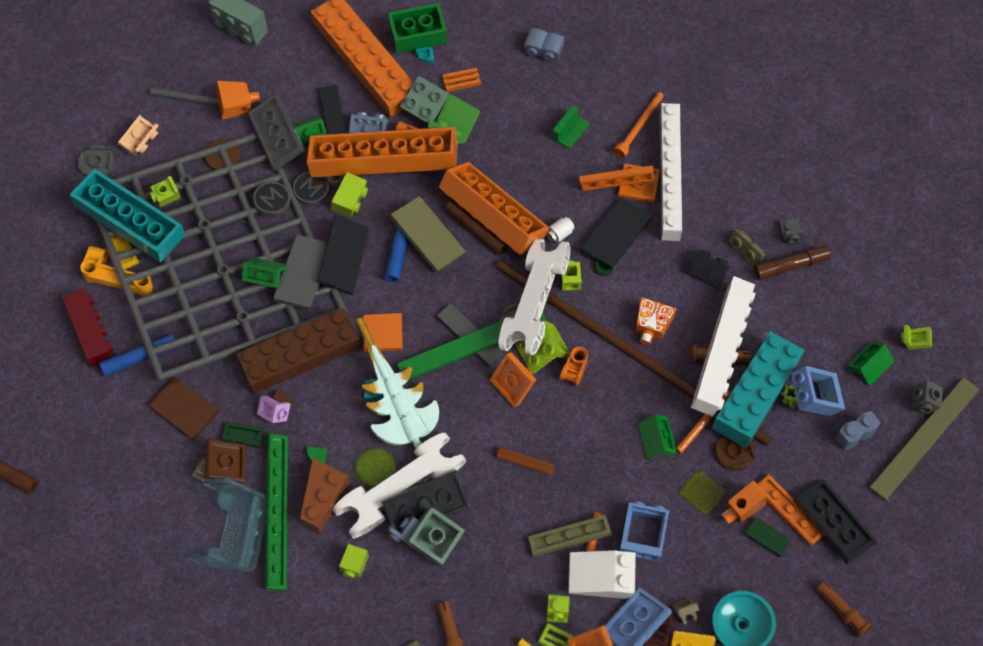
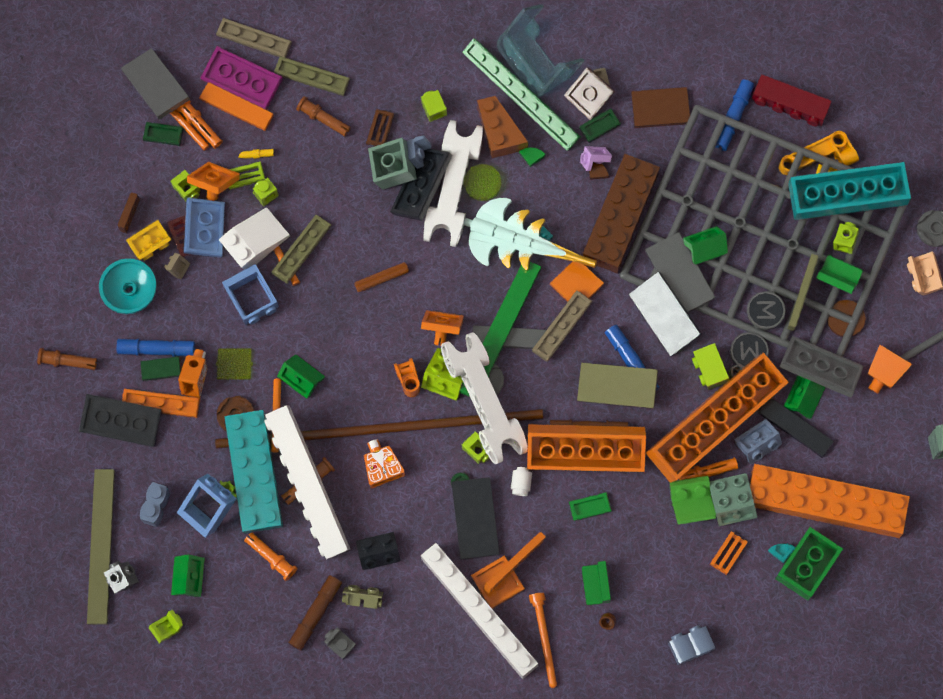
camera: 140 degrees right, 10 degrees up
none -> blue piece [117,338,195,357]
none -> orange pin [244,532,297,581]
none -> reddish brown tile [366,109,394,146]
none -> dark tan tile [532,290,592,362]
none -> green tile [569,492,611,521]
none -> reddish brown hinge [599,612,616,630]
none -> olive tile [787,254,819,331]
none -> green panel [816,255,863,294]

